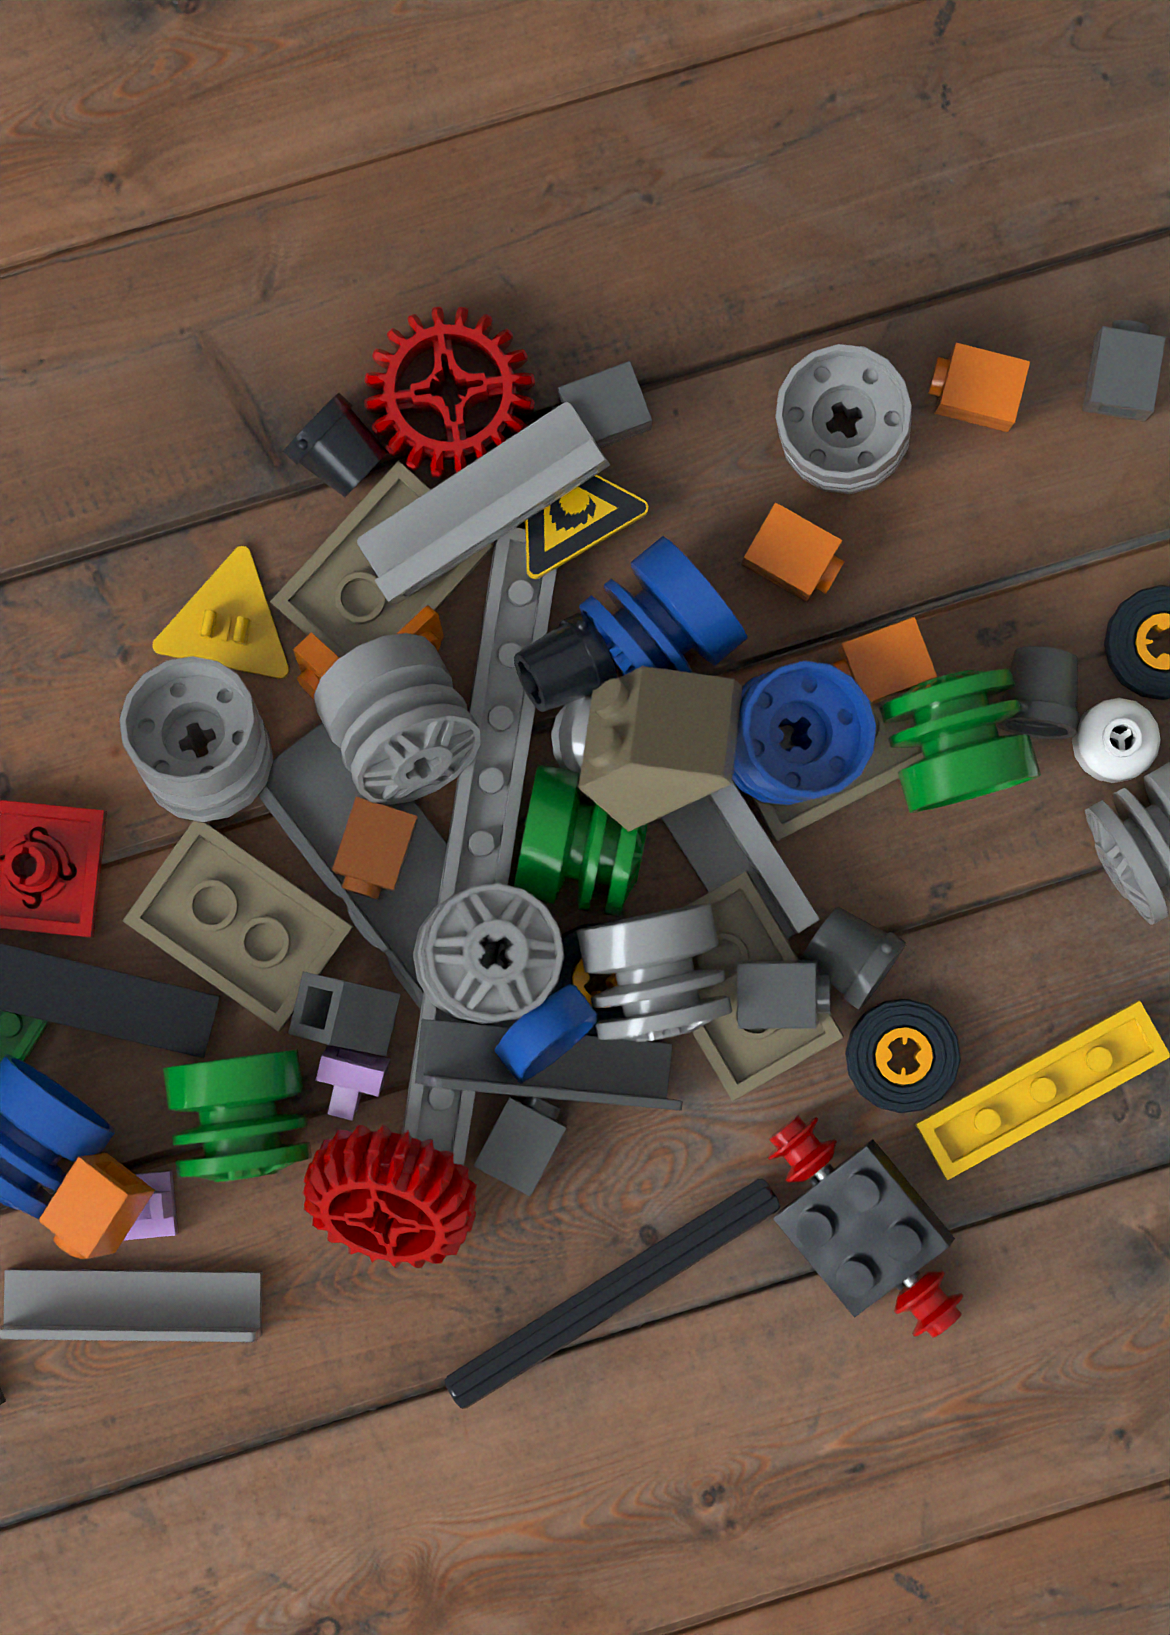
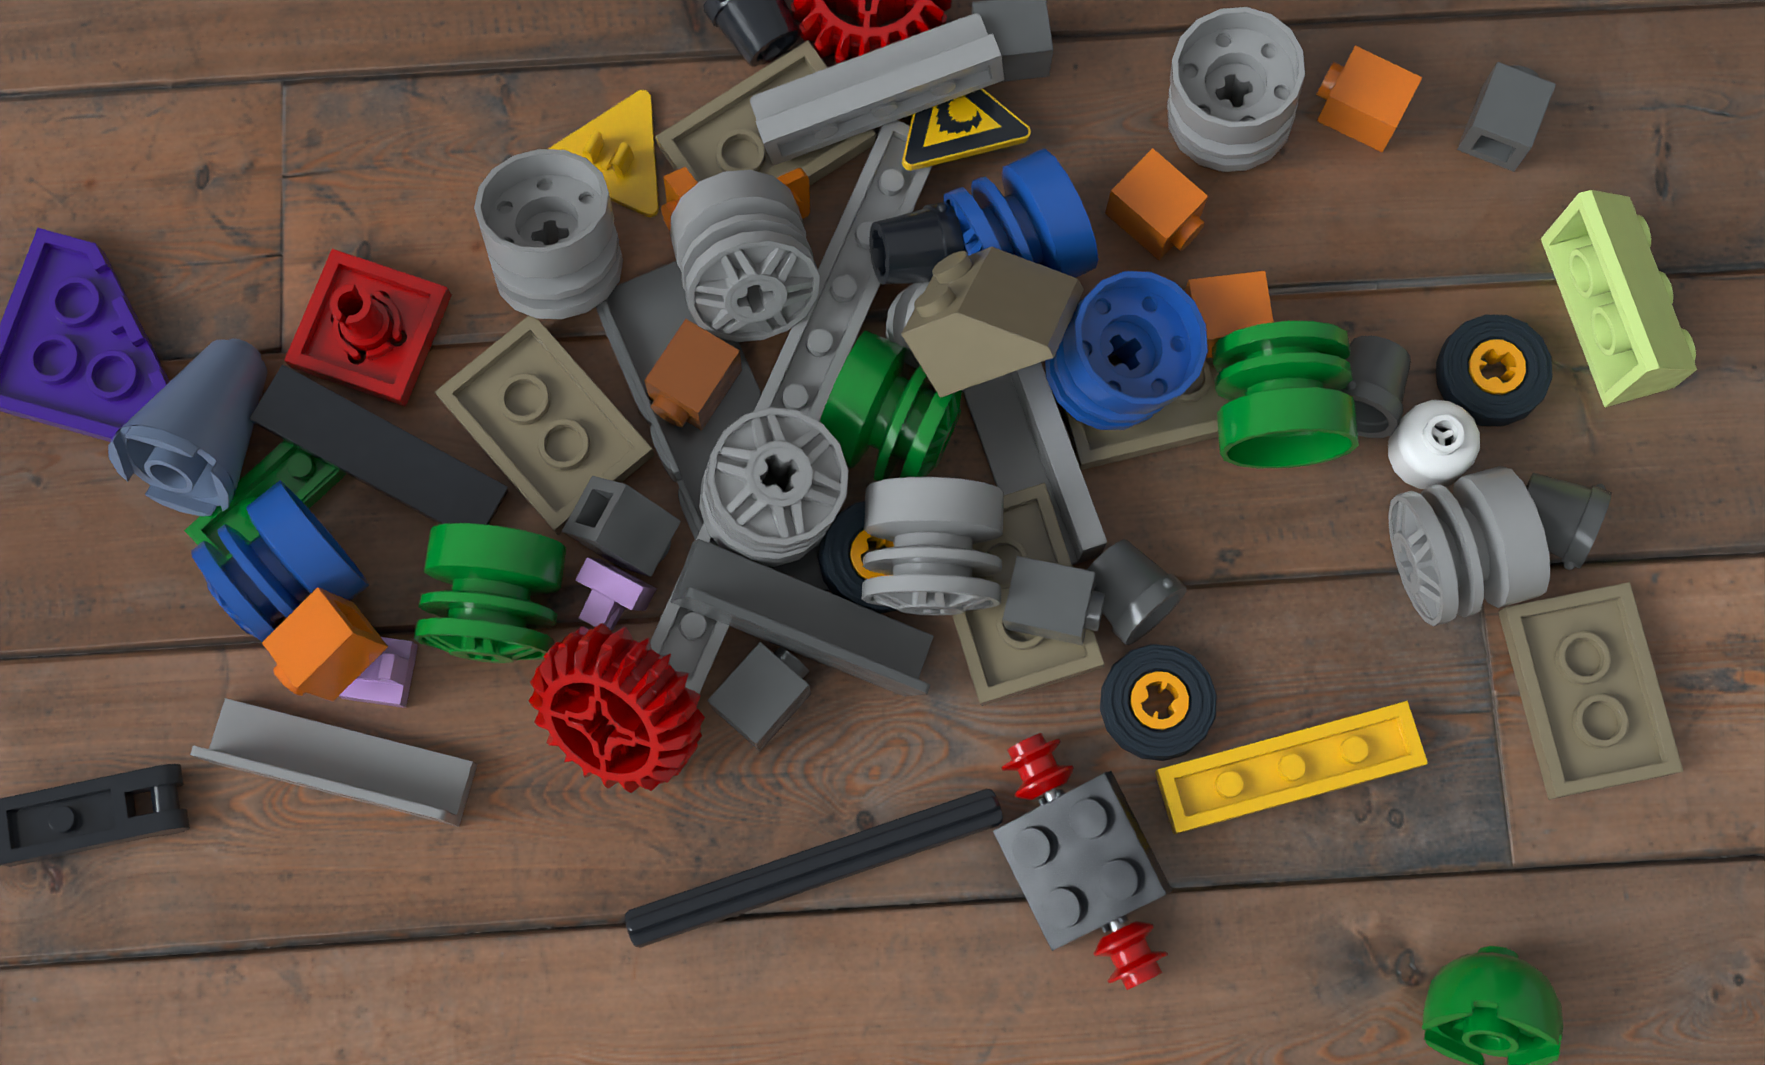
camera: 15 degrees right, 10 degrees down
blue hat [495,984,597,1084] -> none

